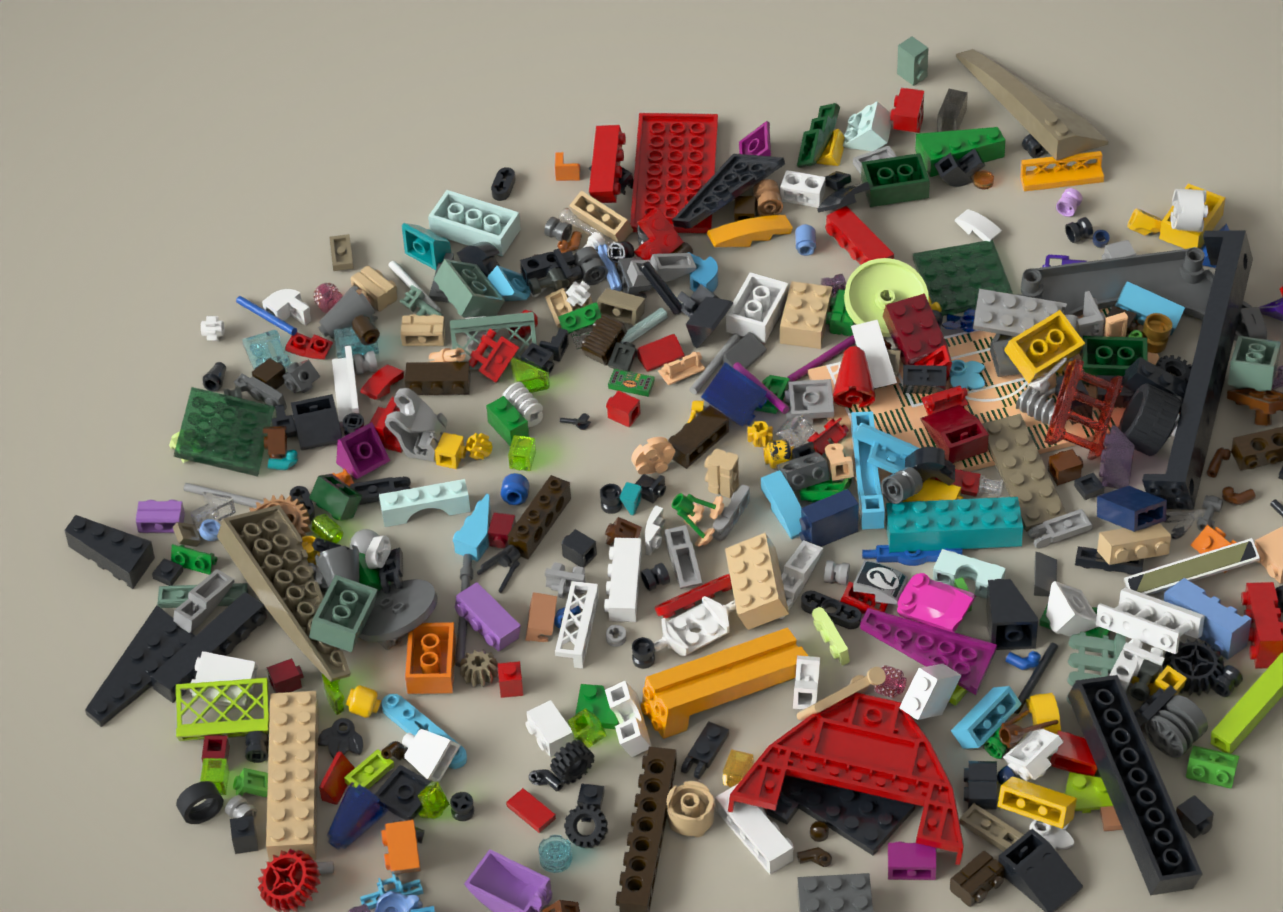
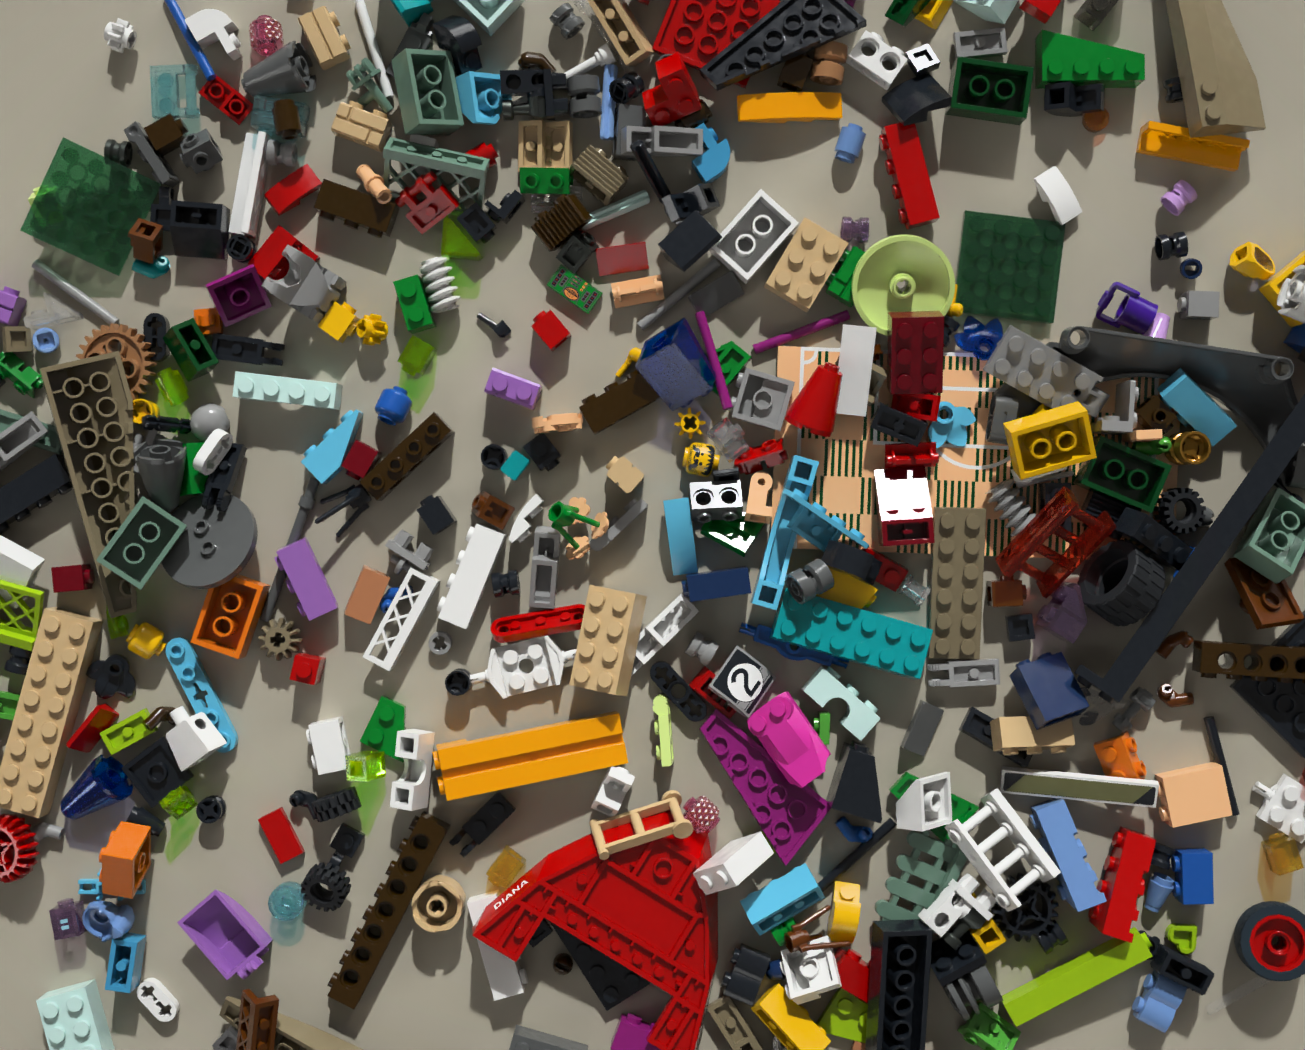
camera: 15 degrees right, 40 degrees up
black cone [203,362,226,392] -> none
dark orange arm [557,231,582,253] -> none
white gear [566,281,591,306] -> none
dark brown arm [797,847,832,867] -> none
none -> medium lavender brick [484,368,542,410]

